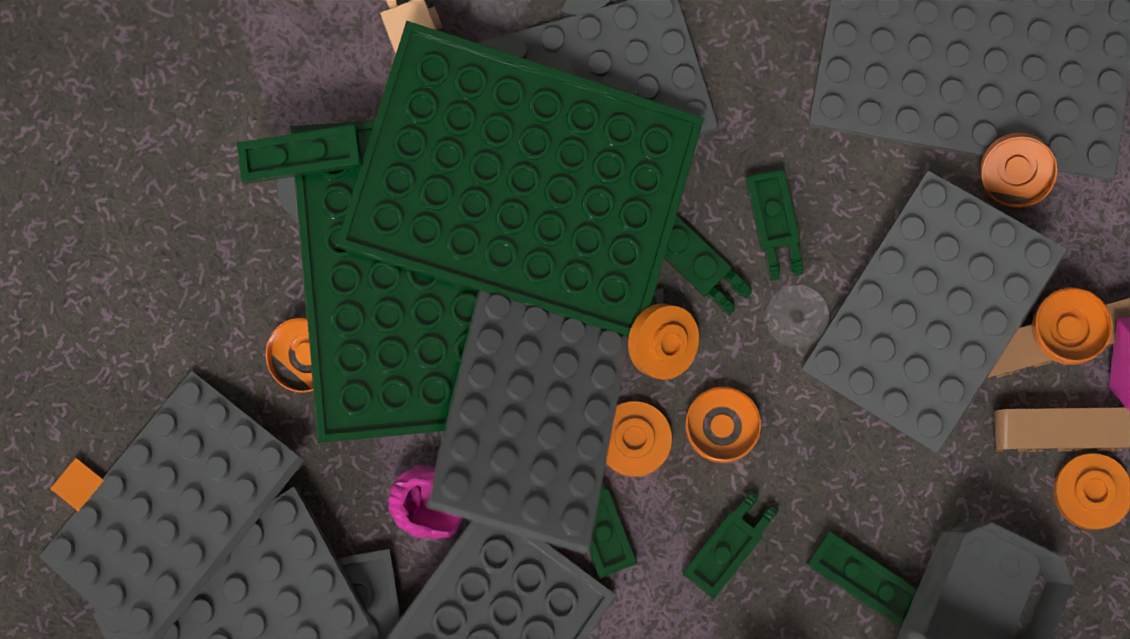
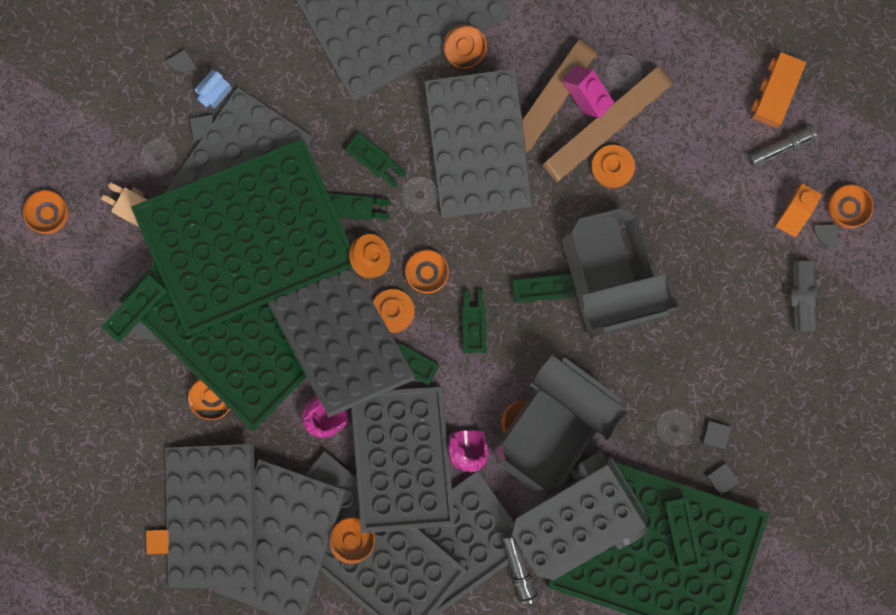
camera: 50 degrees left, 5 degrees up
orange piece [1032,288,1112,365] -> none

